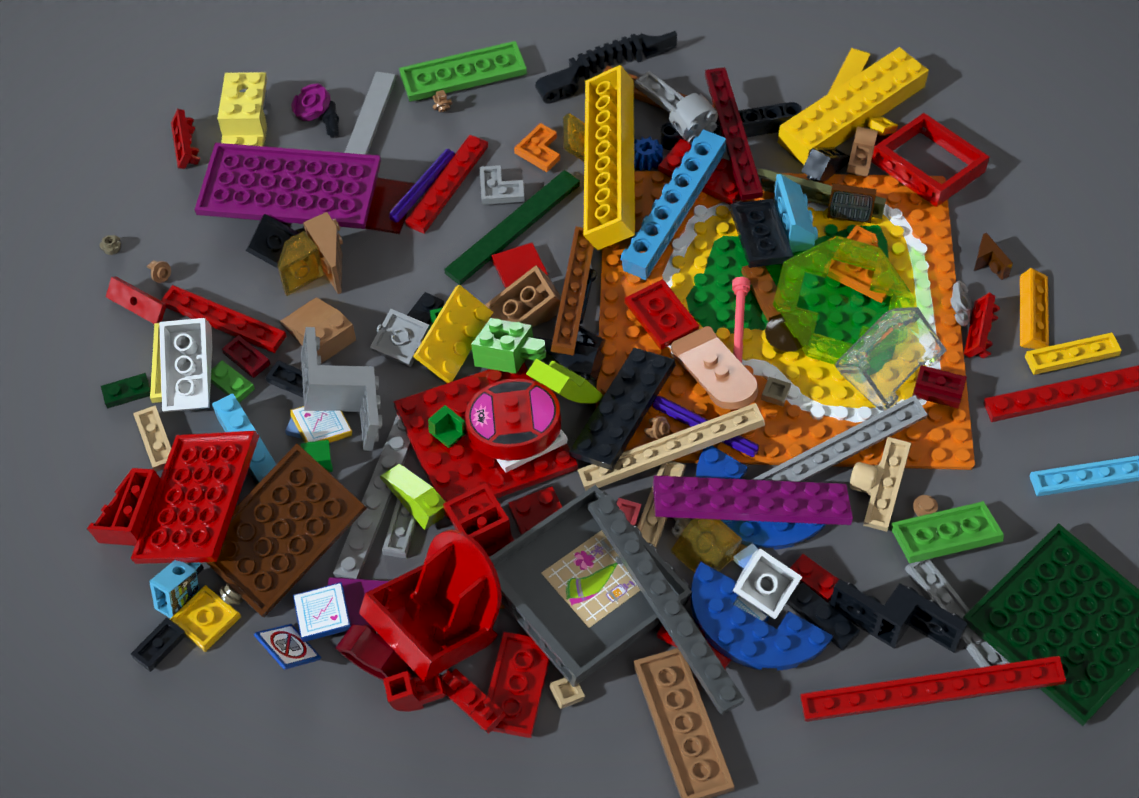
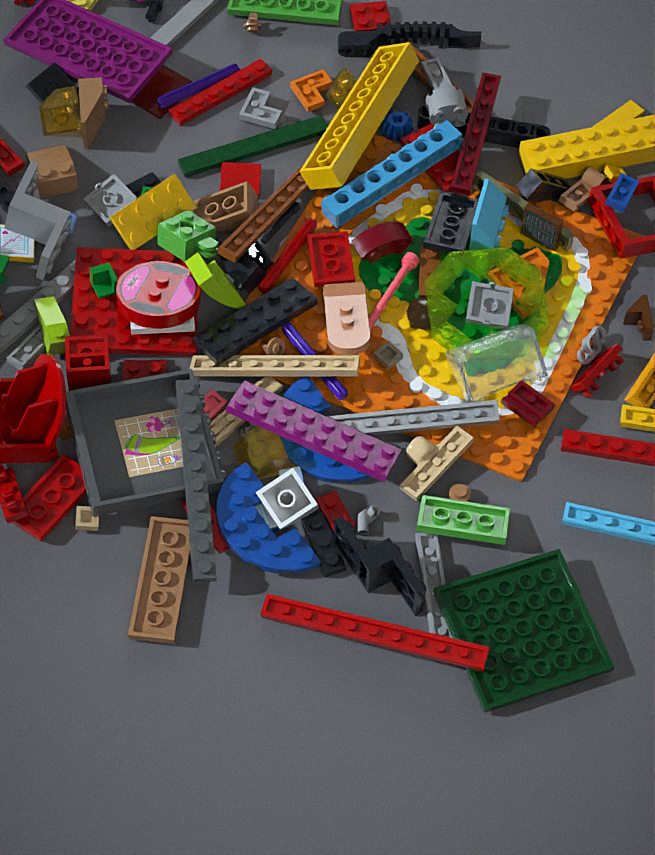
camera: 20 degrees right, 0 degrees up
none -> red axle [258,218,317,293]
none -> red plate [349,1,391,31]
none -> dark red brick [351,222,414,263]
none -> light grey arm [357,505,380,536]
none -> light grey plate [466,281,514,330]
none -> blue plate [605,173,639,212]

